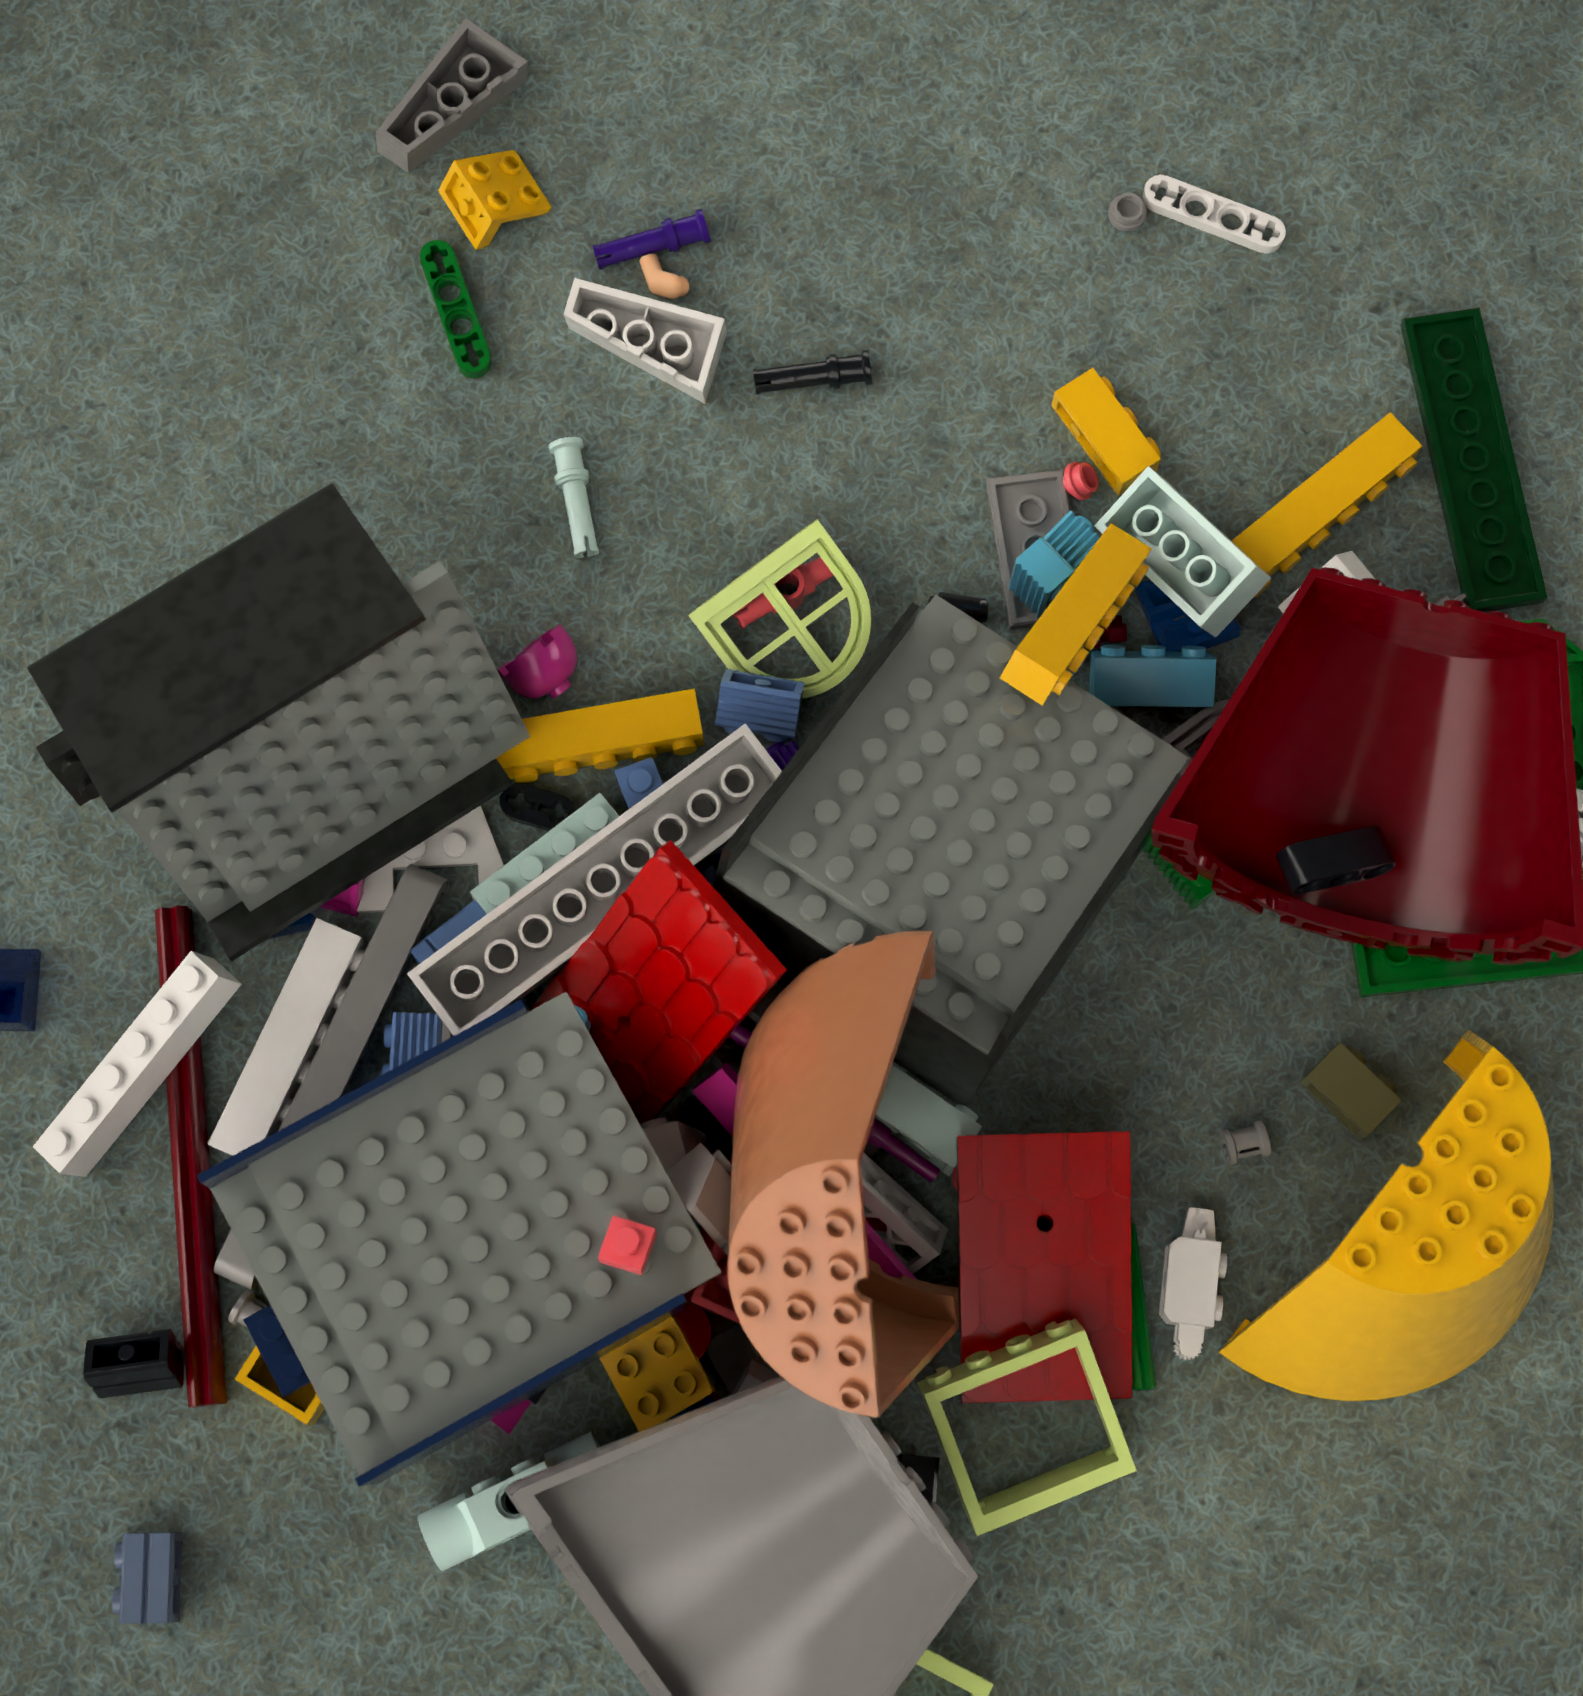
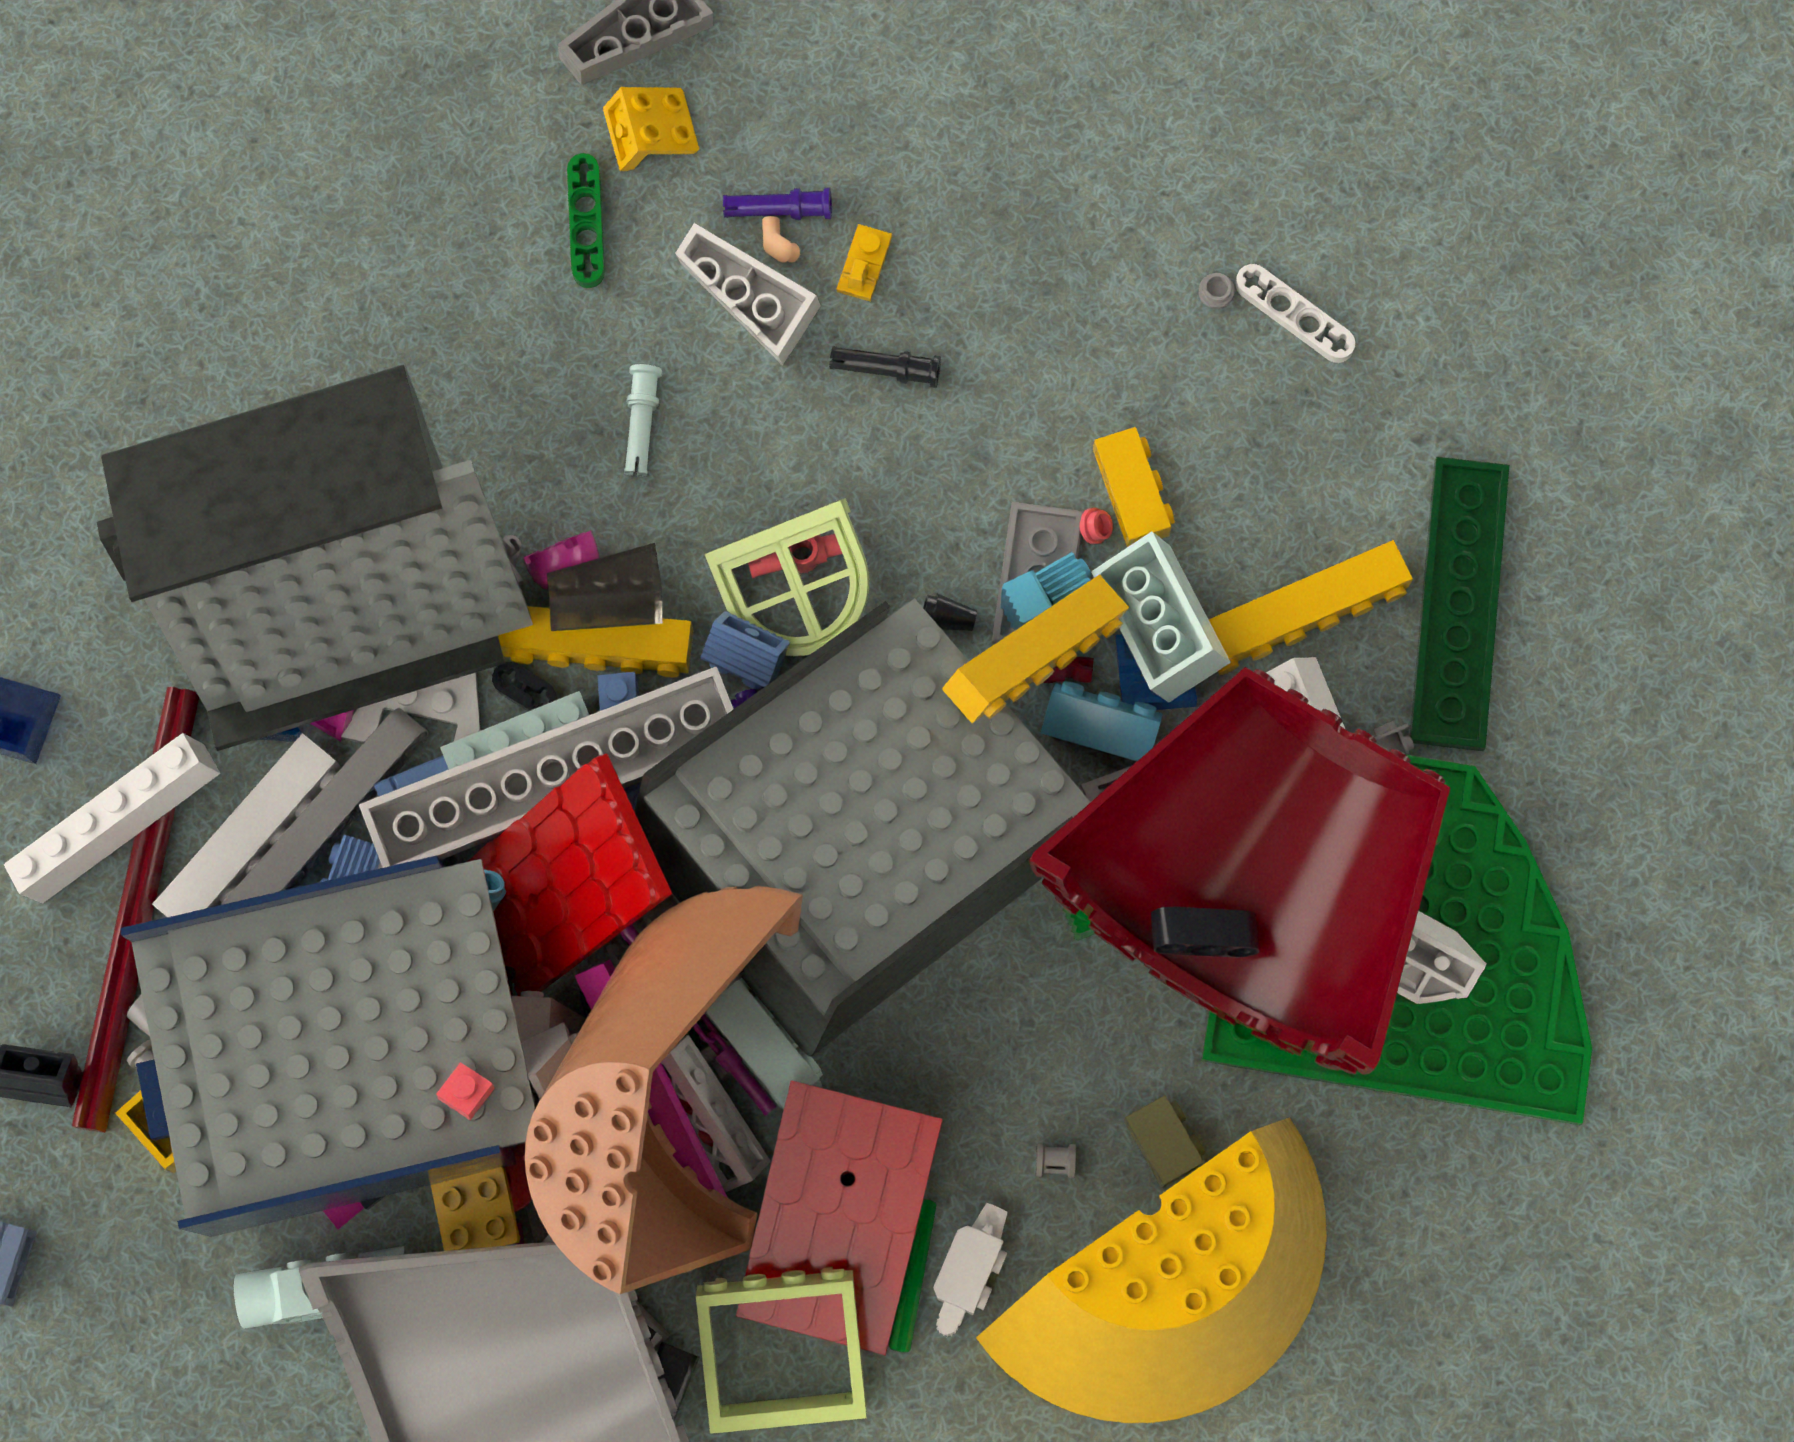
camera: 20 degrees right, 0 degrees up
none -> clear smoke wedge [547,543,663,631]
none -> yellow hinge [836,224,892,302]

